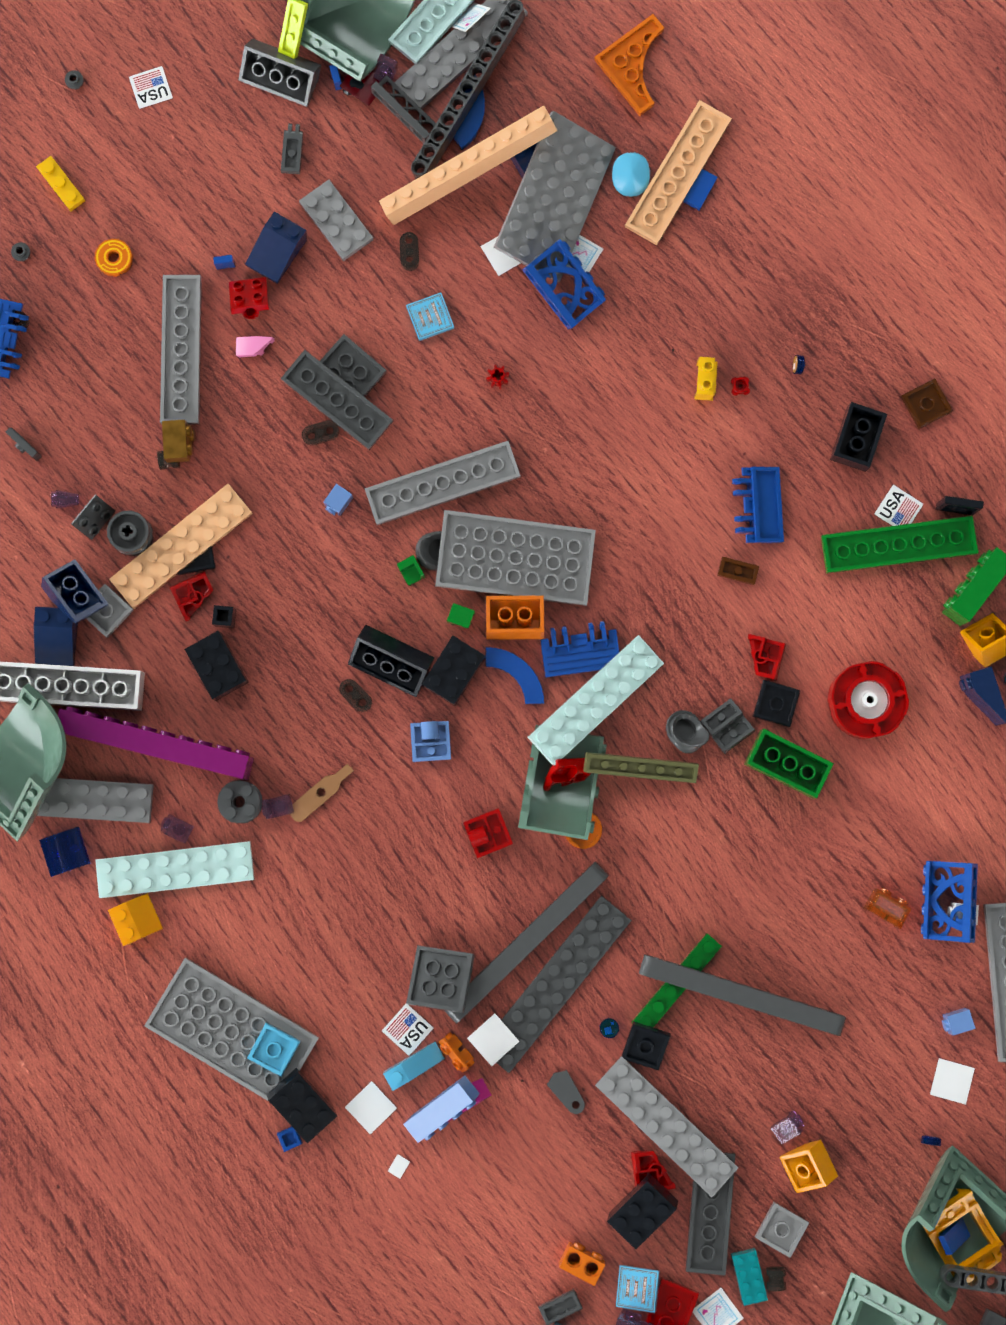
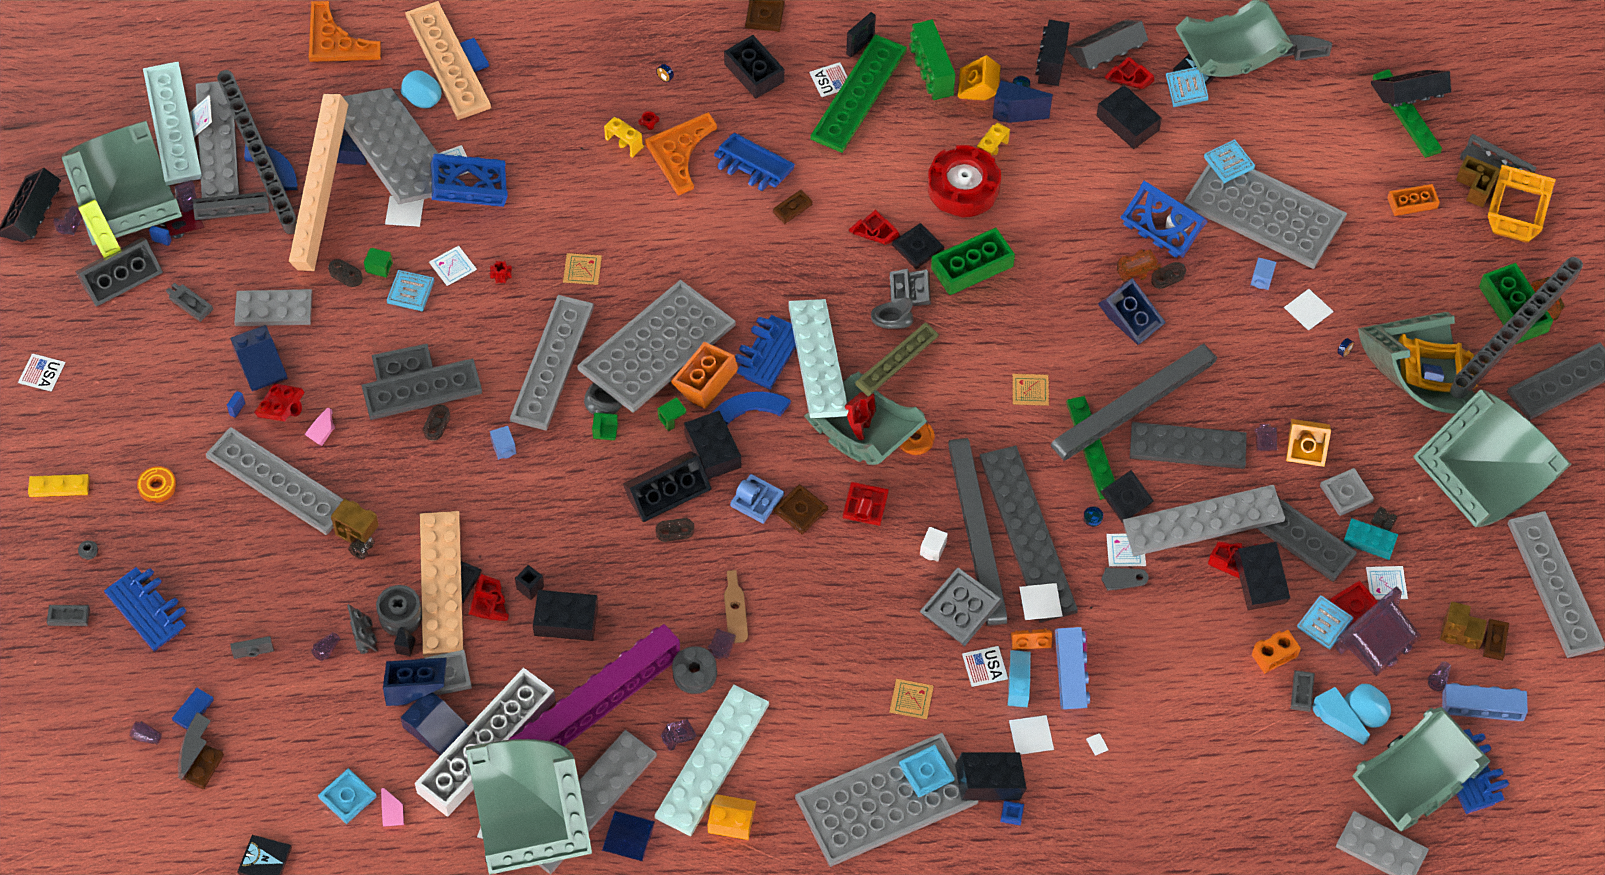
camera: 55 degrees left, 25 degrees down
none -> green panel [364,248,393,278]
none -> black slope [394,627,416,656]
none -> white sticker [429,246,477,286]
none -> clear orange sticker [563,253,602,285]
none -> orange plate [644,112,717,196]
none -> reddish brown tile [773,484,828,535]
none -> clear orange sticker [889,679,934,720]
none -> white brick [920,527,948,561]
none -> yellow window [977,123,1010,155]
none -> clear orange sticker [1013,374,1049,406]
none -> dark blue slope [1097,278,1166,345]
none -> white sticker [1106,534,1146,567]
none -> dark grey plate [1130,422,1247,469]
none -> clear smoke plate [1151,262,1186,289]

